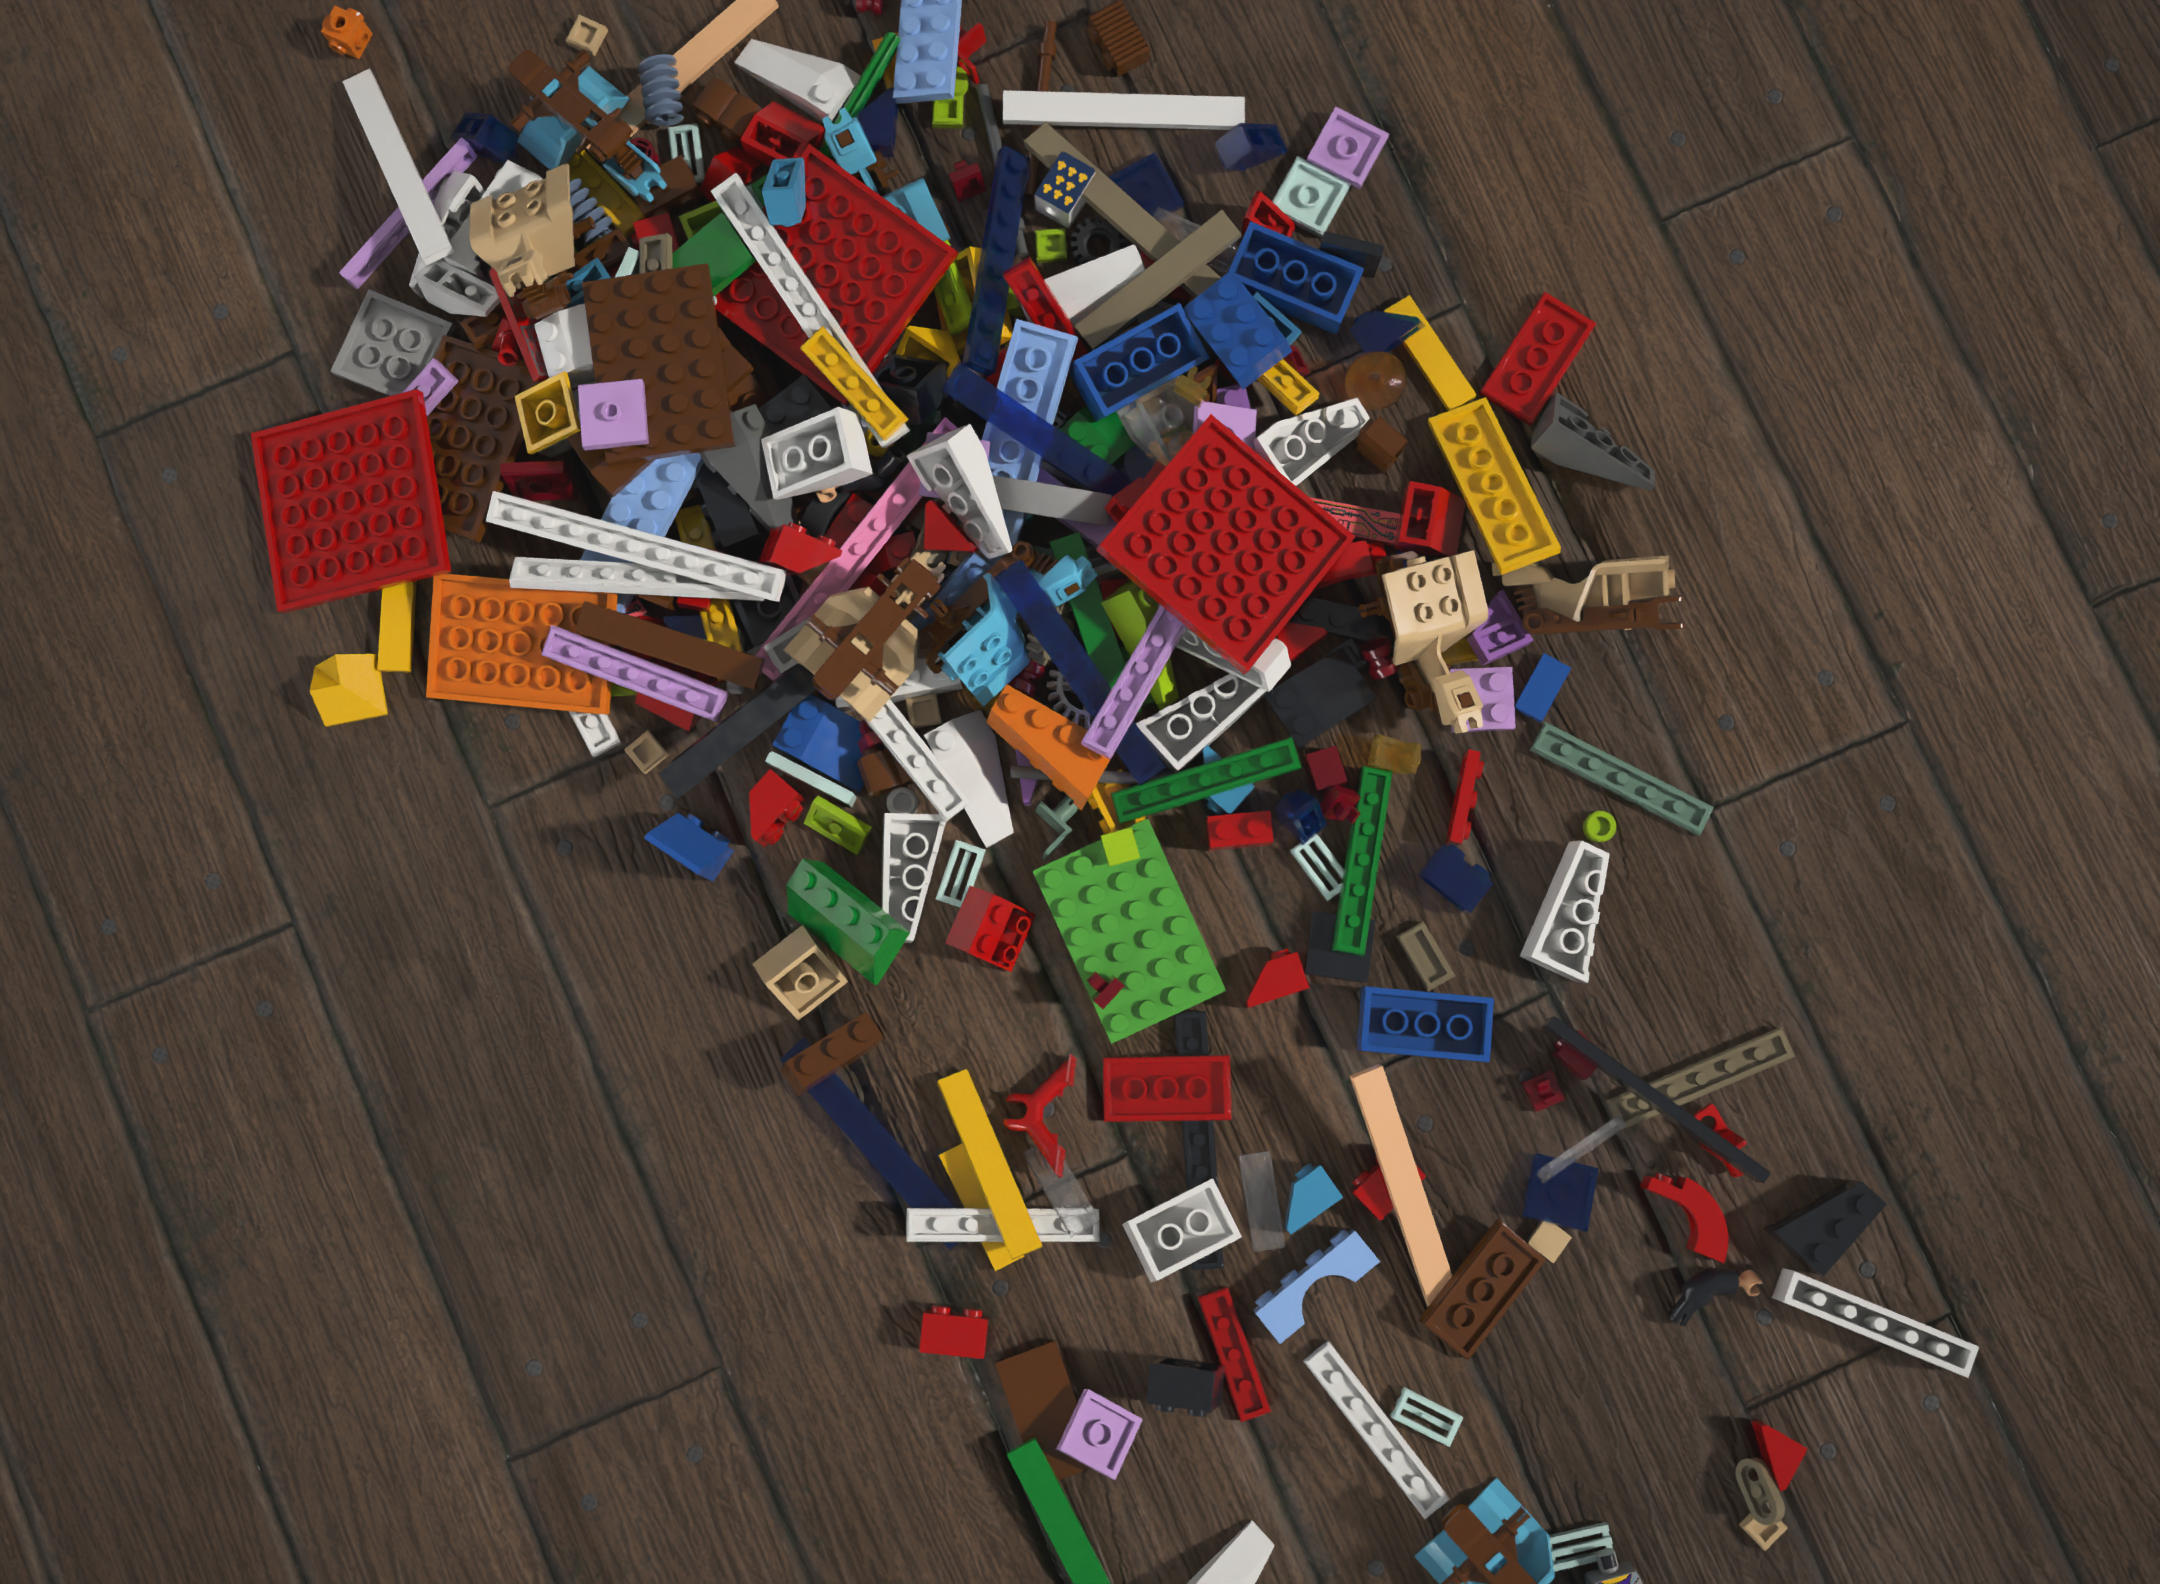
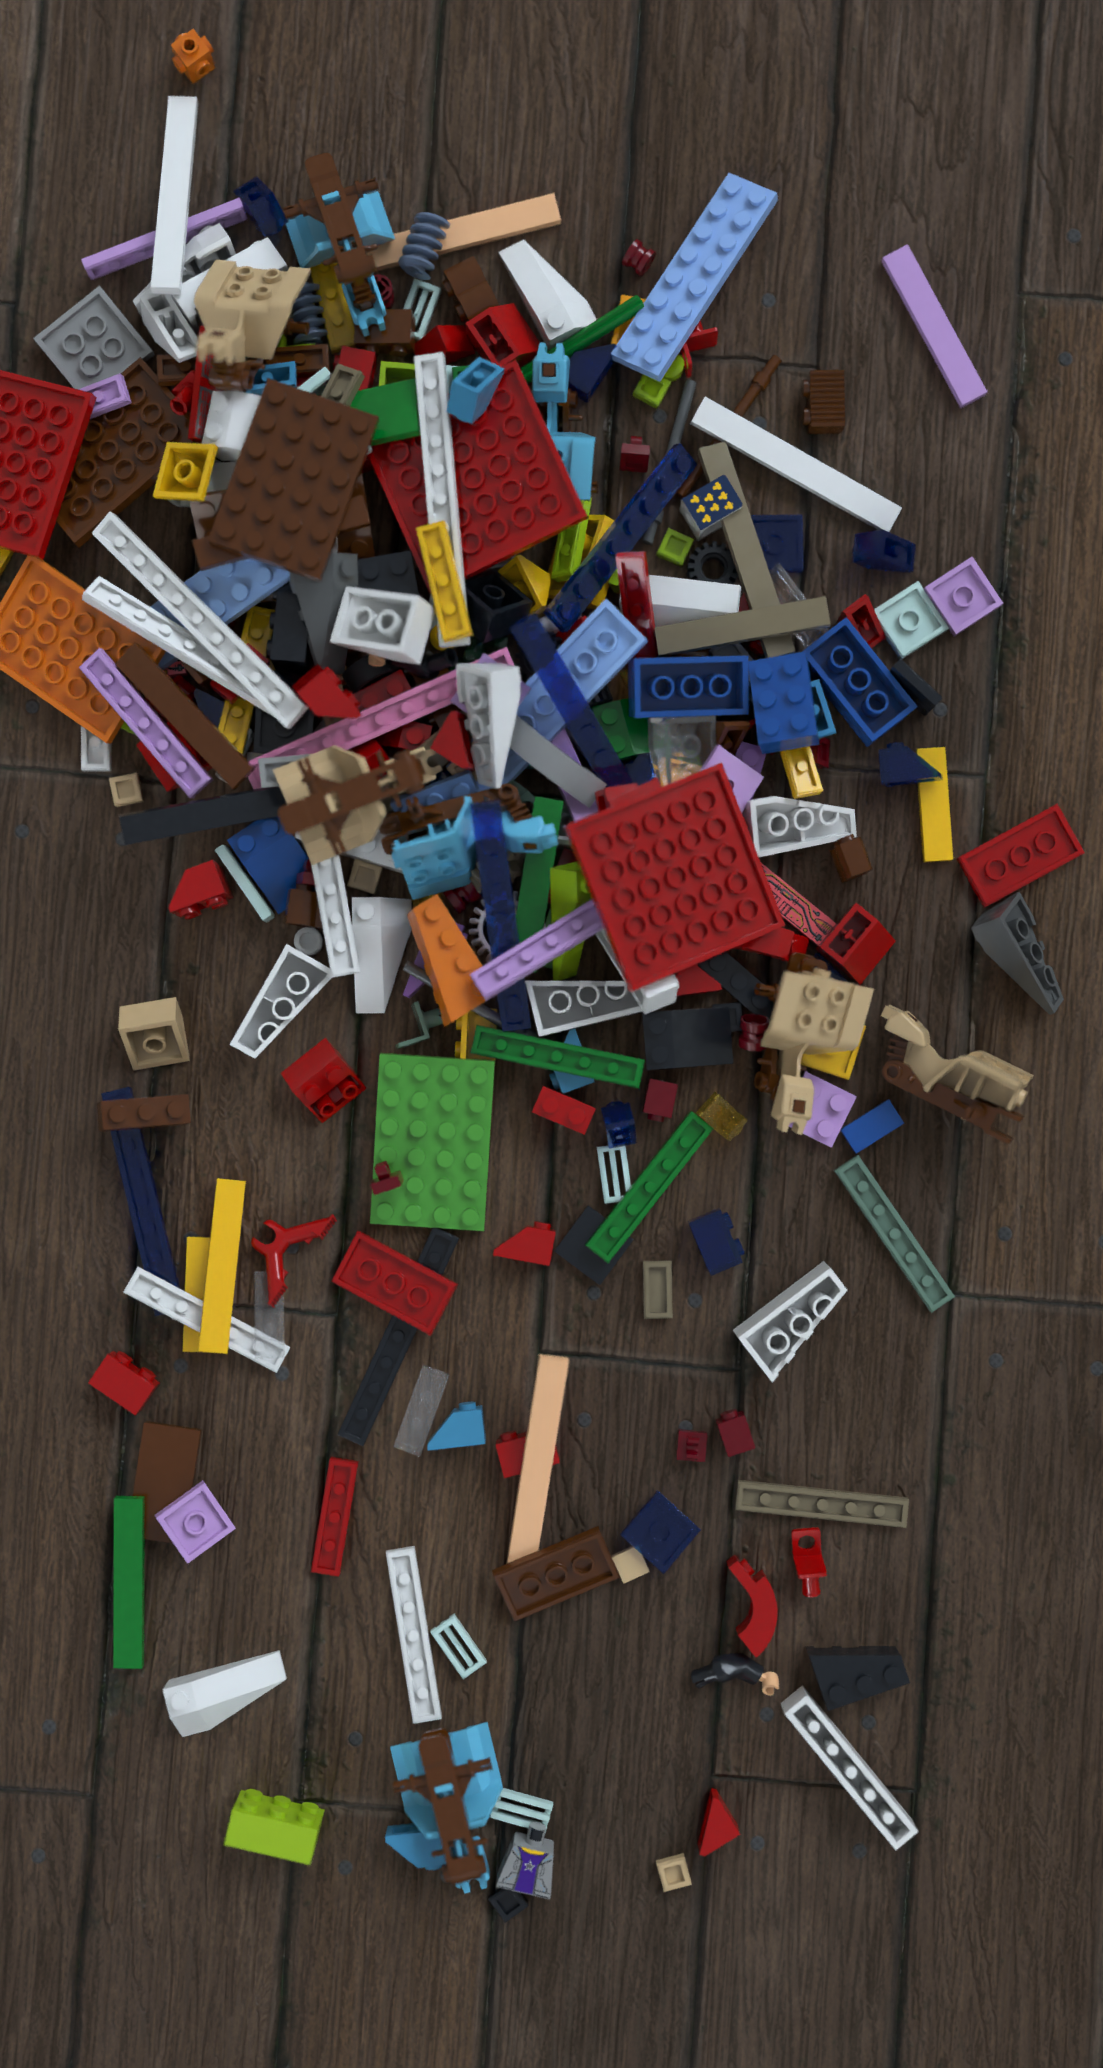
camera: 25 degrees right, 5 degrees up
dark red tile [500,461,578,501] -> none
tan tile [566,15,608,57] -> none
lavender plate [578,379,649,450] -> none
blue slope [644,813,734,881] -> none
green slope [786,858,910,985] -> none
lime plate [803,796,872,855] -> none
light aqua tile [935,840,986,908] -> none
lime tile [1100,827,1140,867] -> none
white slope [1122,1178,1242,1283] -> none
black brick [1146,1356,1225,1417] -> none
clear yellow tile [1173,366,1211,408] -> none
light blue arch [1253,1229,1380,1344] -> none
dark red tile [1316,785,1361,823] -> none
clear orange dish [1345,351,1407,410] -> none
blue brick [1357,986,1494,1062] -> none
yellow plate [1428,397,1561,575] -> none
red plate [1445,749,1484,846] -> none
medium lavender wing [1467,590,1534,666] -> none
clear tile [1537,1116,1627,1184] -> none
black tile [1542,1016,1770,1183] -> none
lime tile [1583,811,1616,843] -> none
dark tan plate [1736,1457,1785,1525] -> none

